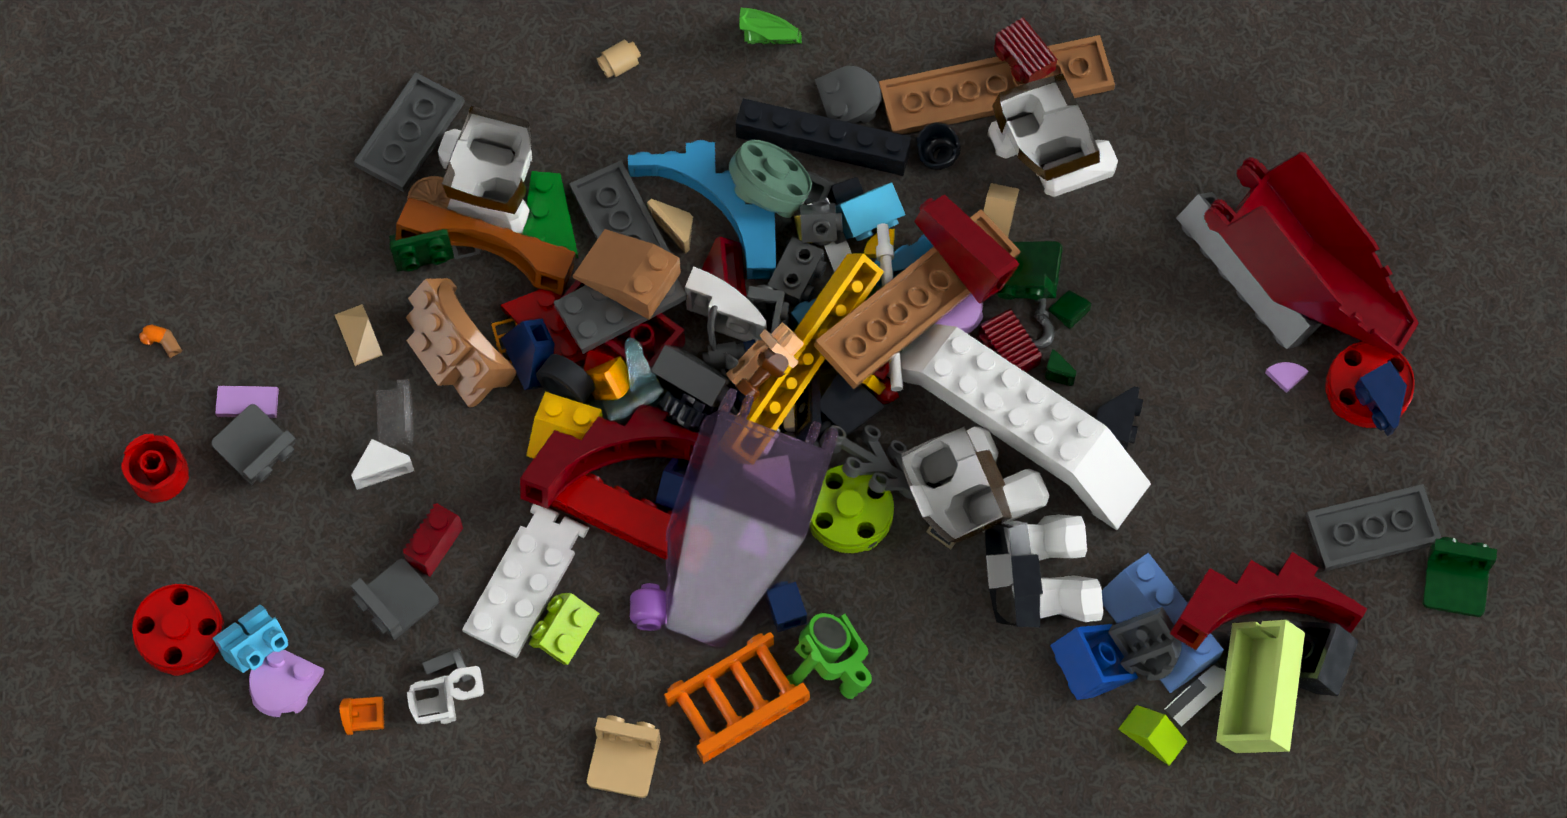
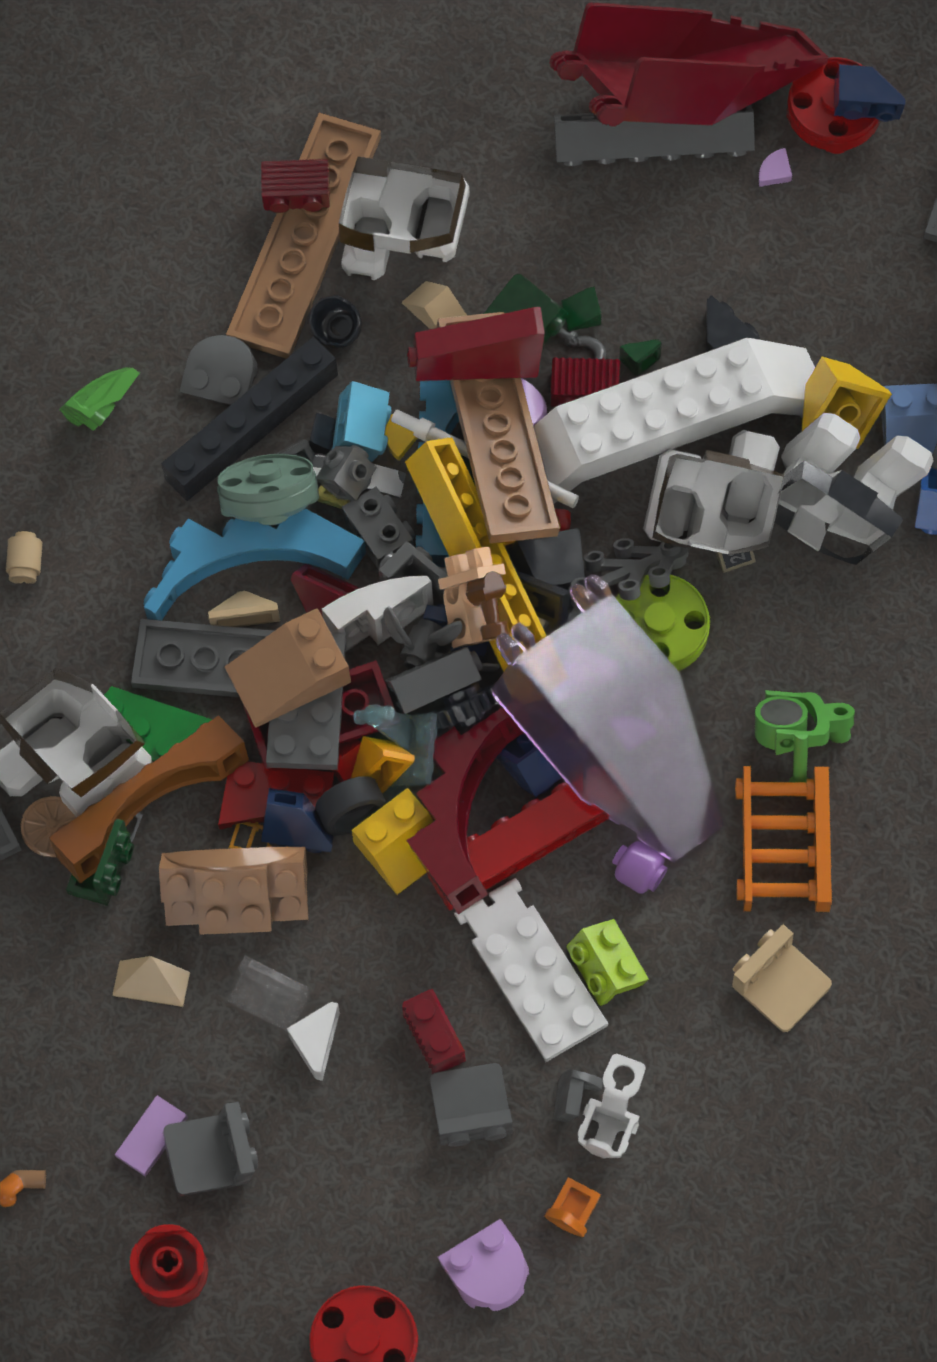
camera: 55 degrees left, 0 degrees up
medium azure hips [213,605,288,673] -> none
dark blue brick [766,581,807,632] -> none
none -> yellow slope [802,357,892,449]

